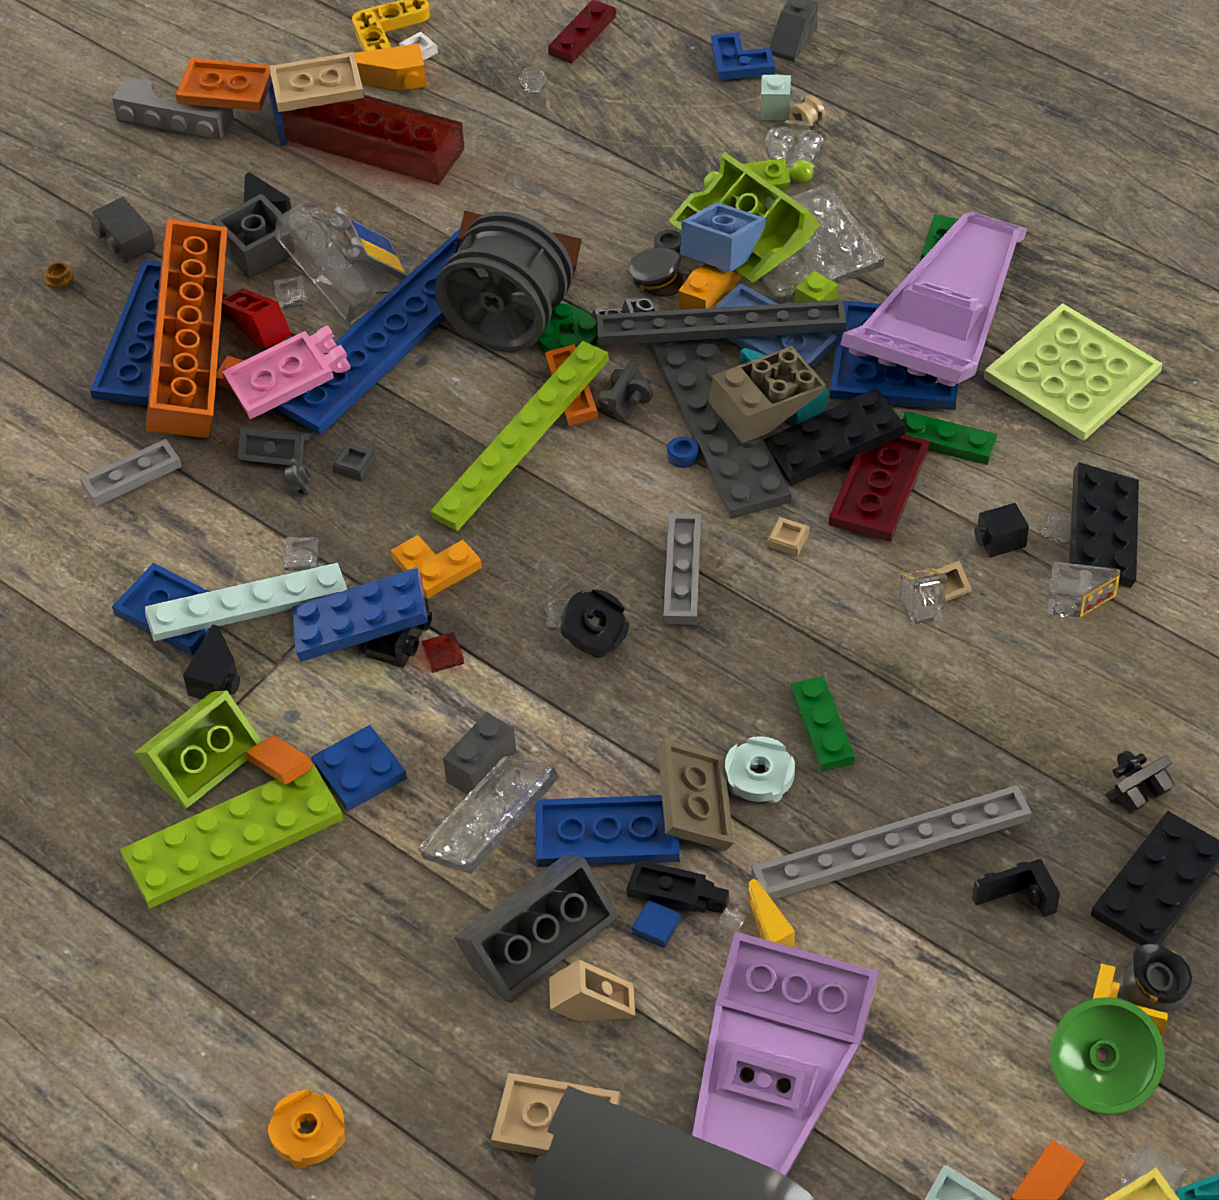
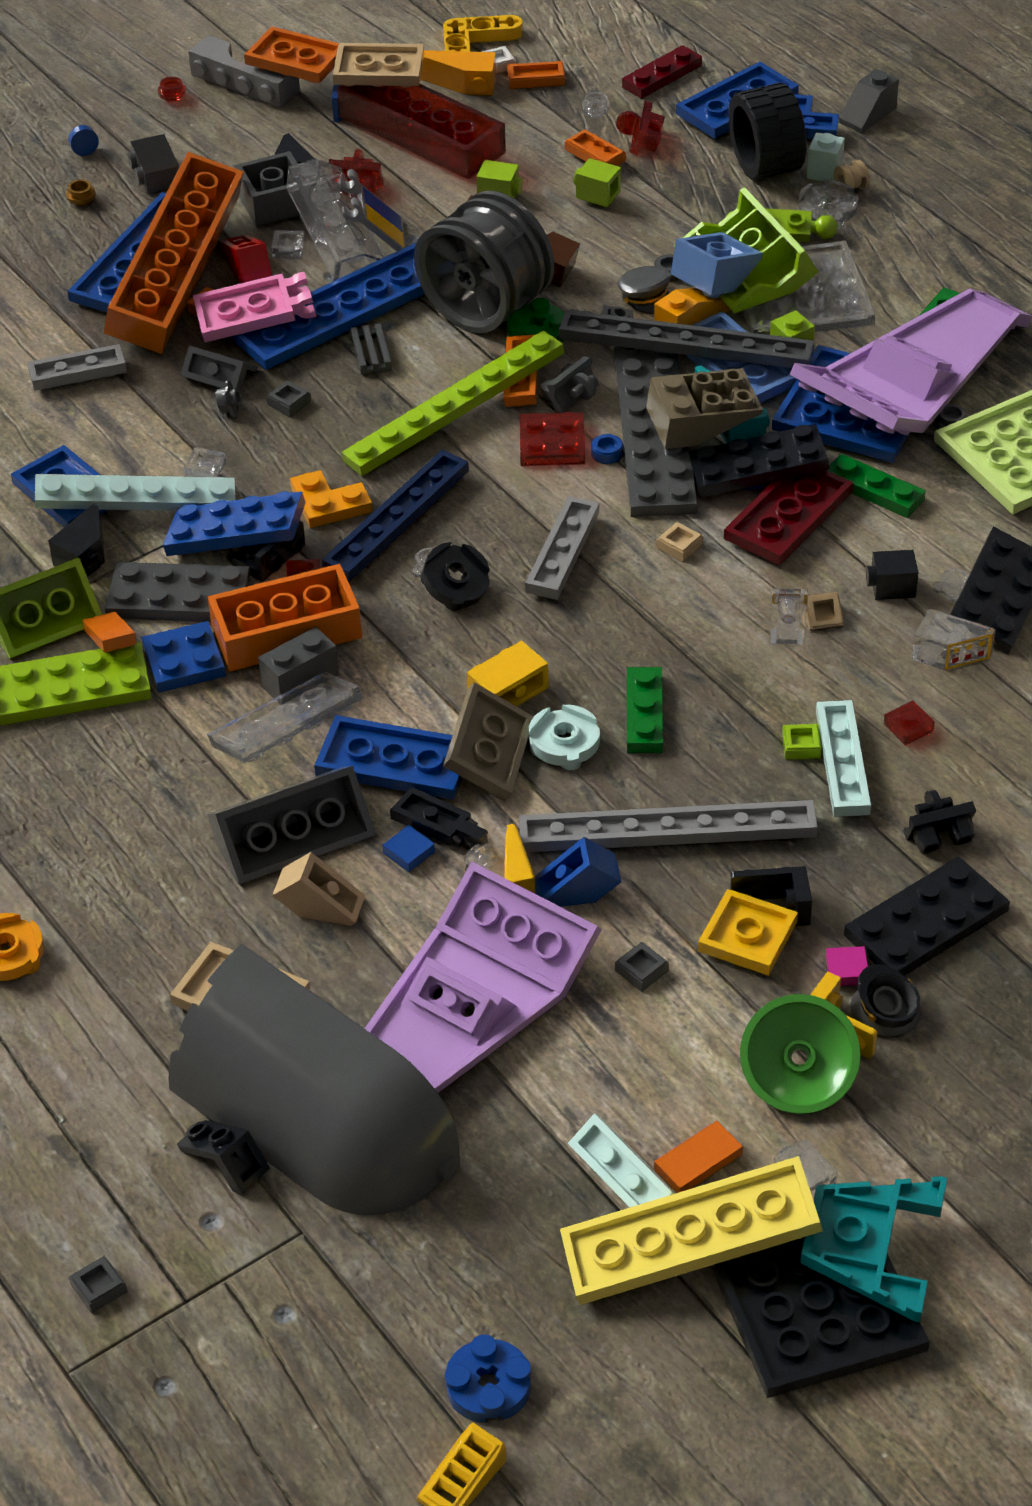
camera: 15 degrees right, 5 degrees down
none -> blue tile [68,125,99,156]
none -> dark grey plate [105,562,251,622]
none -> clear red plate [158,76,186,102]
none -> orange brick [207,564,362,672]
none -> dark blue plate [322,450,469,582]
none -> clear red hips [328,149,384,195]
none -> dark grey tile [350,323,392,375]
none -> yellow brick [467,640,549,706]
none -> lime brick [477,160,523,199]
none -> orange tile [507,61,565,89]
none -> clear red plate [520,412,585,466]
none -> blue slope [534,837,622,907]
none -> orange plate [565,129,626,166]
none -> lime brick [573,158,621,207]
none -> dark grey tile [615,942,669,992]
none -> clear red hips [616,100,665,155]
none -> blue plate [676,62,799,139]
none -> yellow plate [698,889,798,976]
none -> black tyre [729,82,807,180]
none -> lime tile [782,724,822,760]
none -> light aqua plate [816,700,871,817]
none -> dark pink tile [825,946,868,986]
none -> clear red plate [884,700,935,746]
none -> dark grey plate [935,404,967,429]

